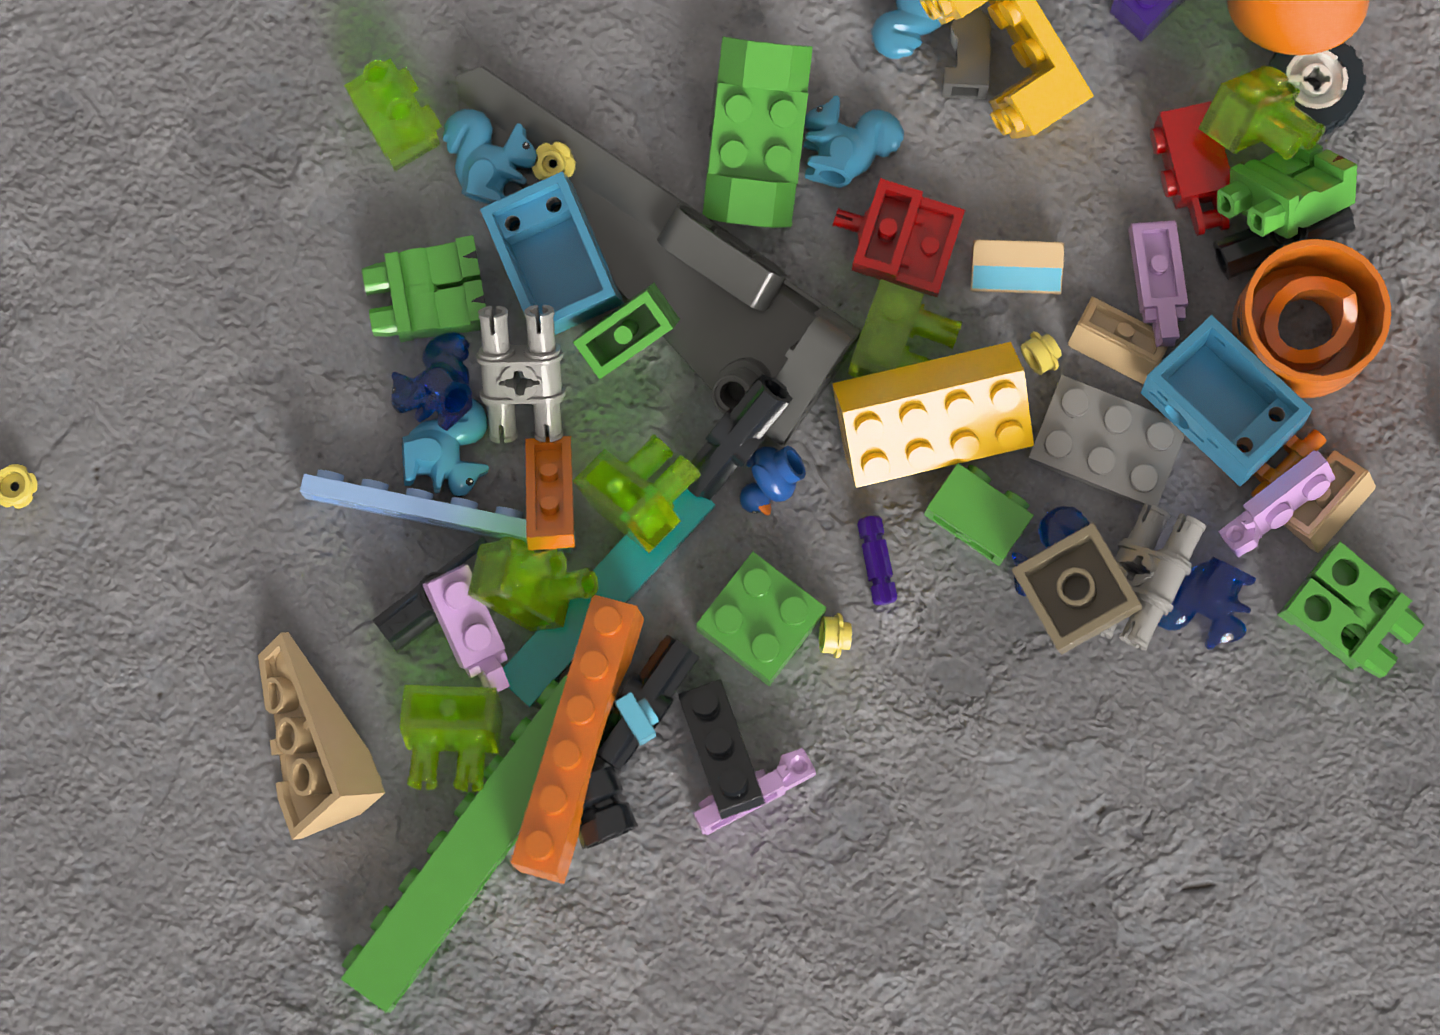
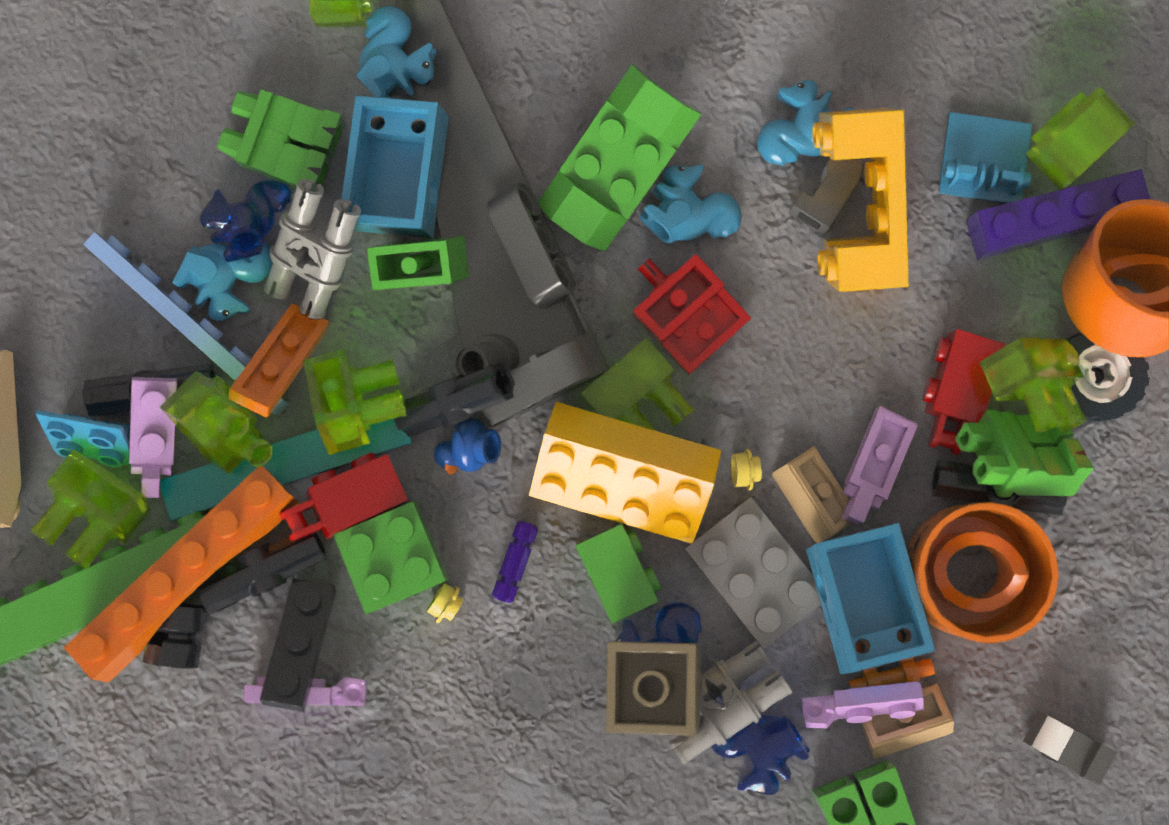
camera: 30 degrees right, 5 degrees up
light yellow plate [532,142,576,180] -> none
medium azure plate [615,692,659,746] -> none
slope [971,240,1064,294] -> none
none -> dark azure hinge [35,410,131,467]
none -> red brick [279,452,408,542]

